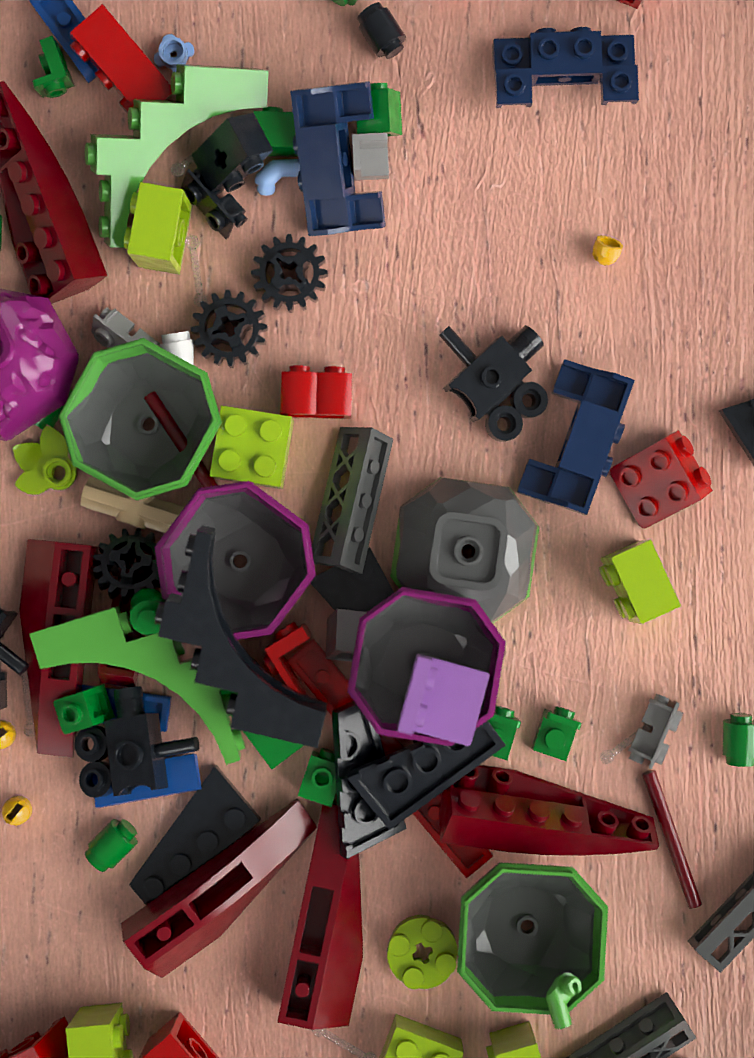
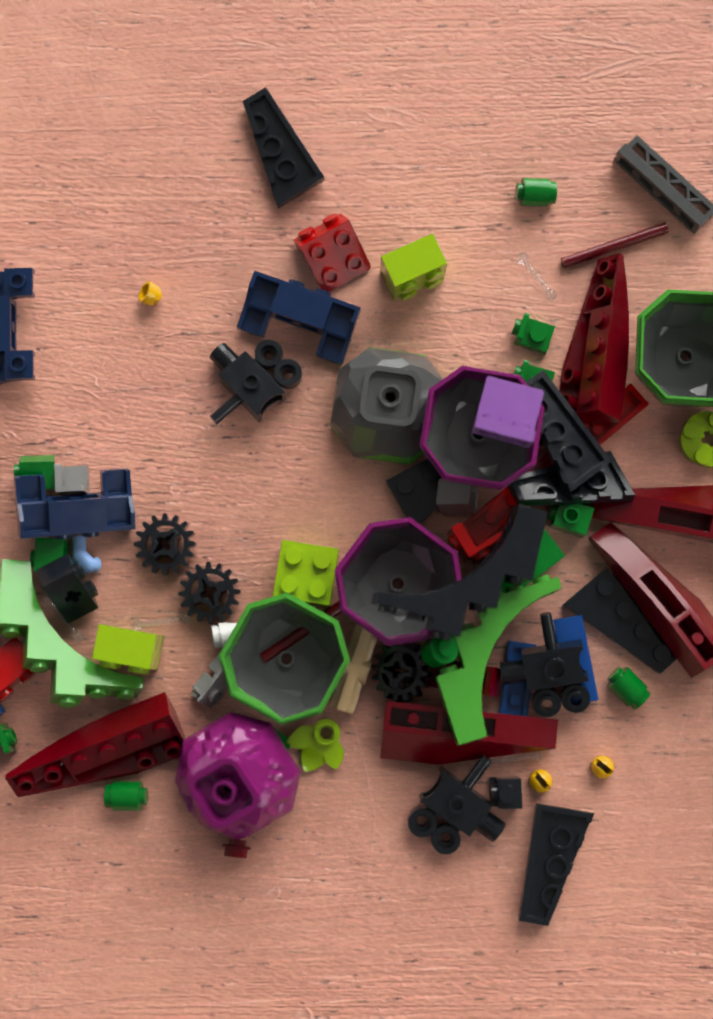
camera: 90 degrees left, 5 degrees down
green bracket [54,684,115,734] -> none
black hinge [181,167,248,240] -> none
red brick [280,365,352,419] -> none
dark grey fence [312,427,393,574] -> none
light grey hinge [628,693,683,769] -> none

